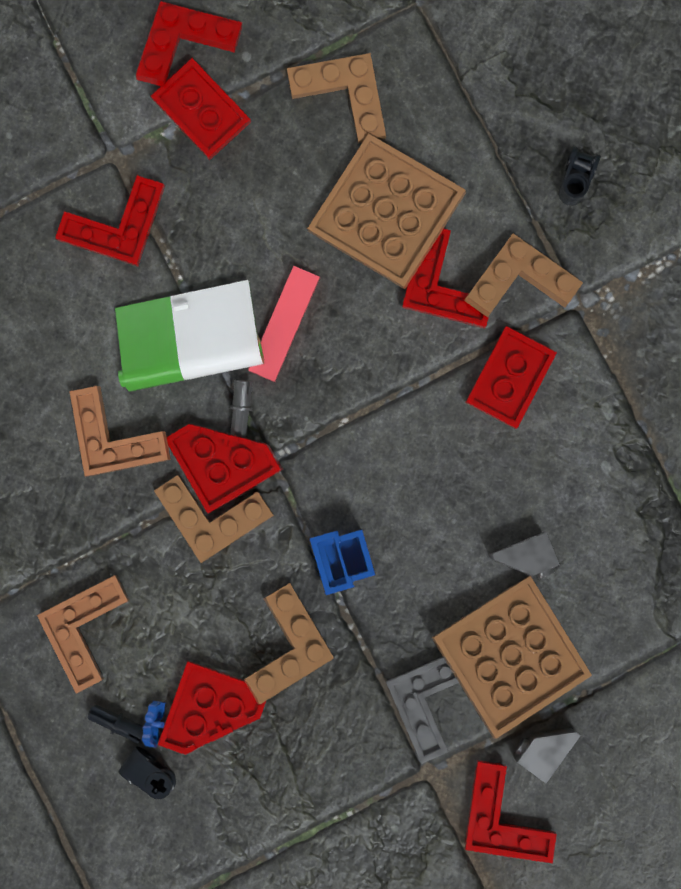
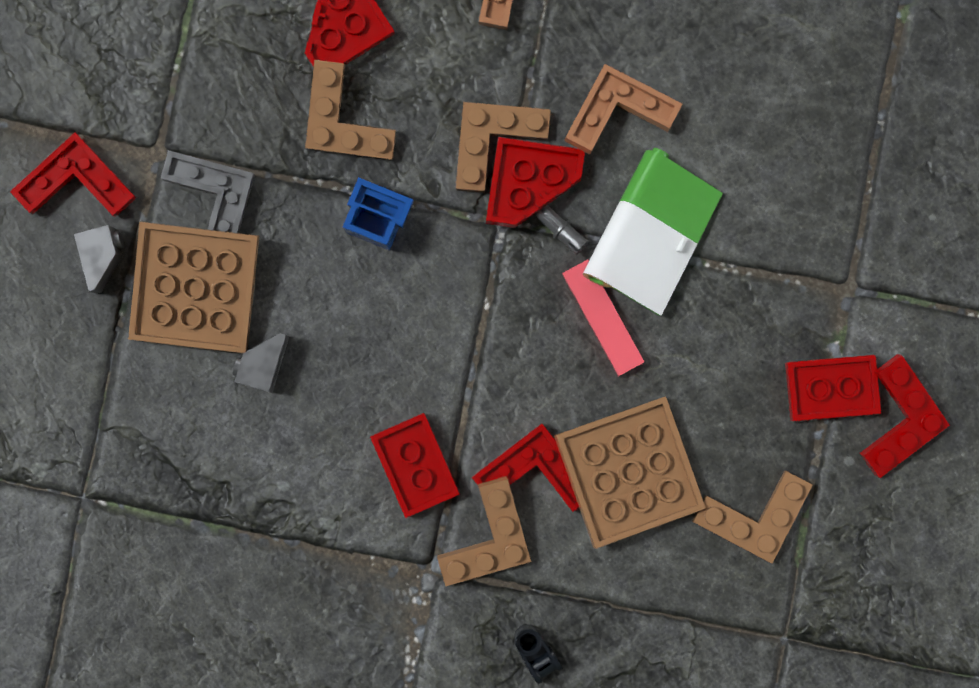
camera: 125 degrees right, 0 degrees up
red plate [55,175,165,267] -> none

